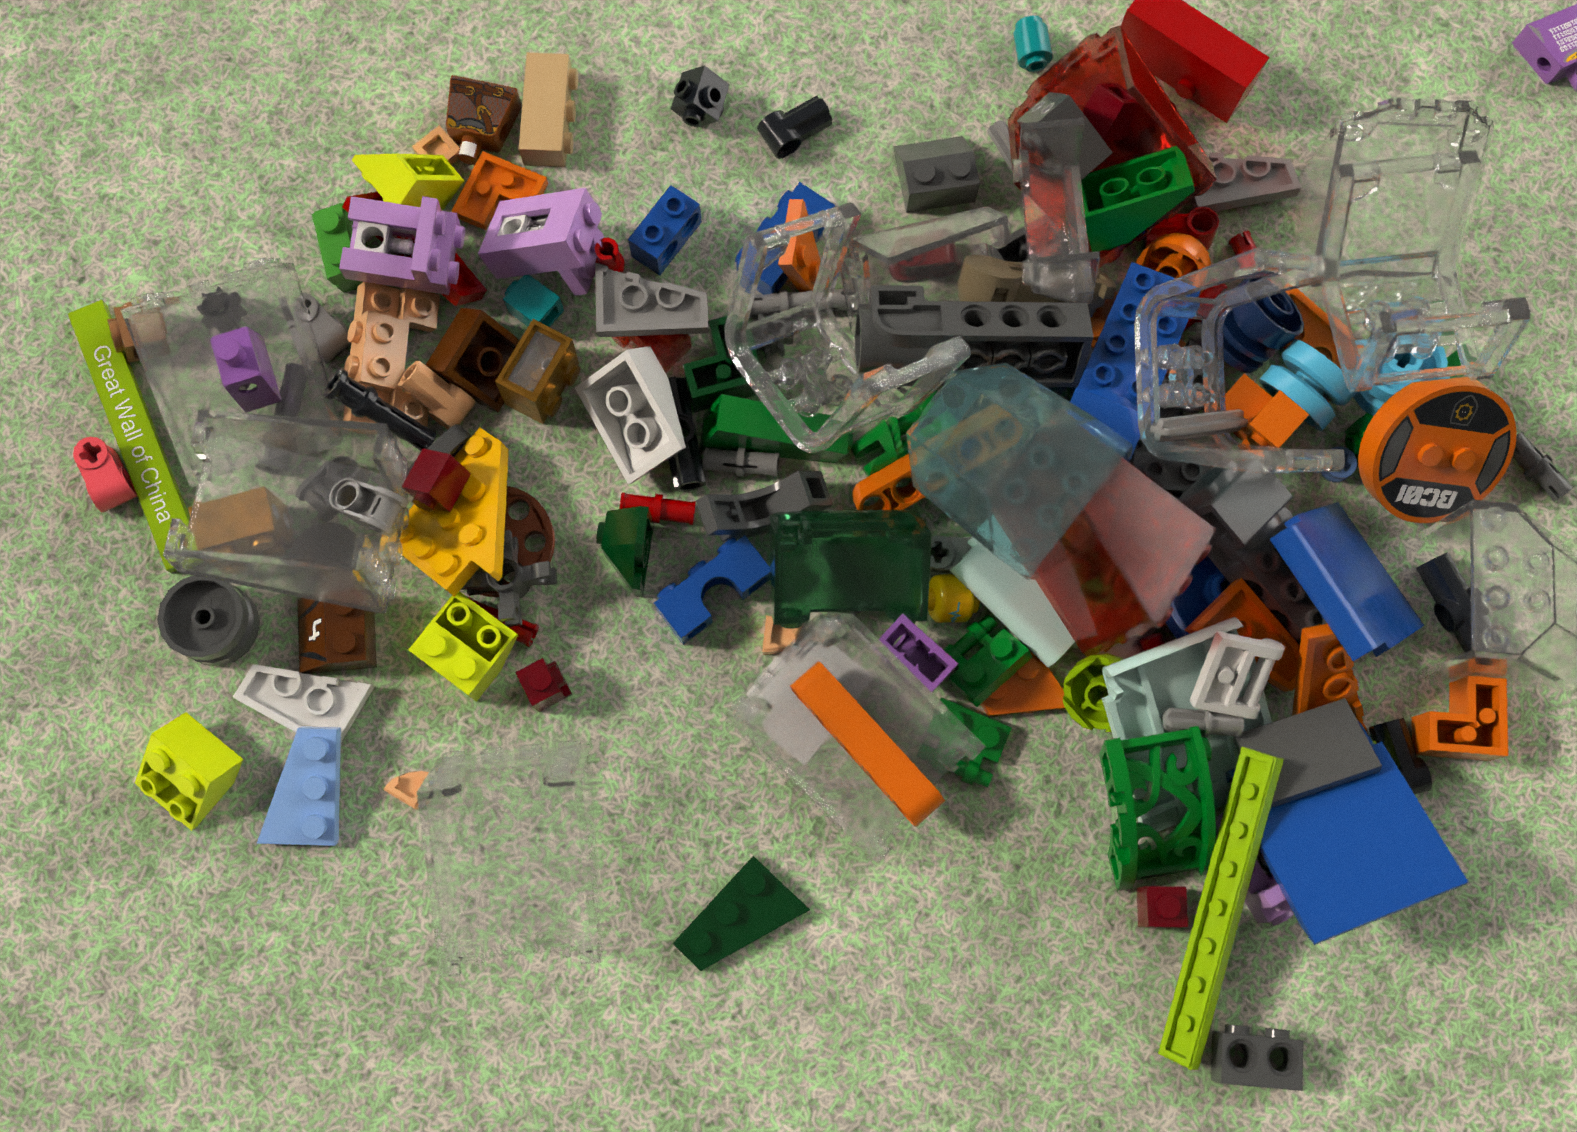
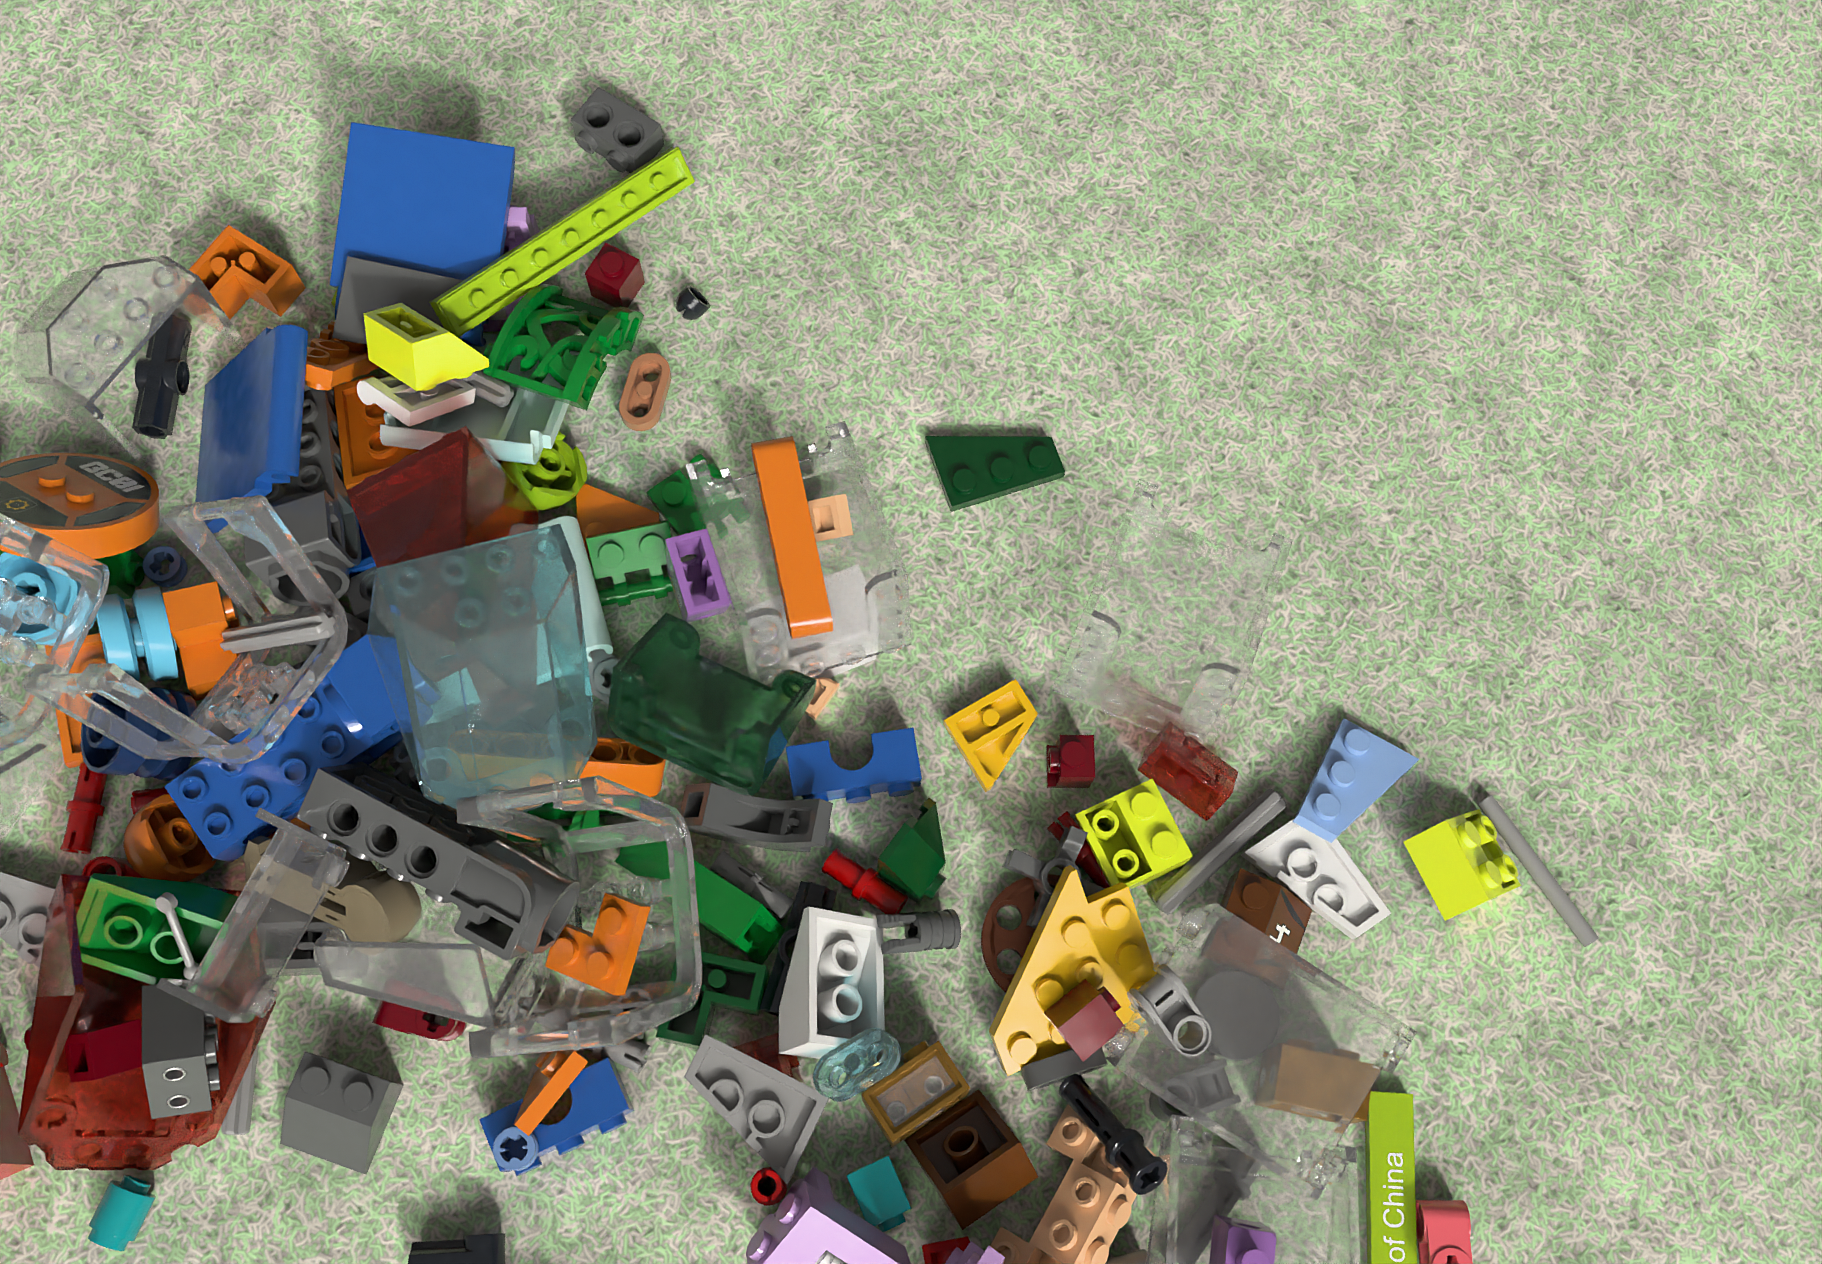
camera: 155 degrees left, 5 degrees down
dark grey wheel [157,574,260,666] -> none
light nougat tile [383,771,439,810] -> none
light nougat piece [398,360,476,429] -> none
blue brick [628,185,702,276] -> none
yellow head [921,574,980,623] -> none
black piece [1369,718,1432,794] -> none
none -> light grey hinge [155,892,203,980]
none -> neon yellow slope [363,303,489,391]
none -> medium blue bush [493,1127,539,1171]
none -> orange plate [545,893,651,995]
none -> nougat plate [619,353,672,431]
none -> black hinge [676,285,710,320]
none -> light nougat tile [807,494,854,542]
none -> clear light blue plate [813,1027,901,1102]
none -> dark grey hinge [876,909,961,954]
none -> yellow wing [943,679,1038,792]
none -> clear red brick [1137,721,1238,821]
none -> light grey axle [1152,789,1286,915]
none -> light grey bar [1478,795,1599,947]

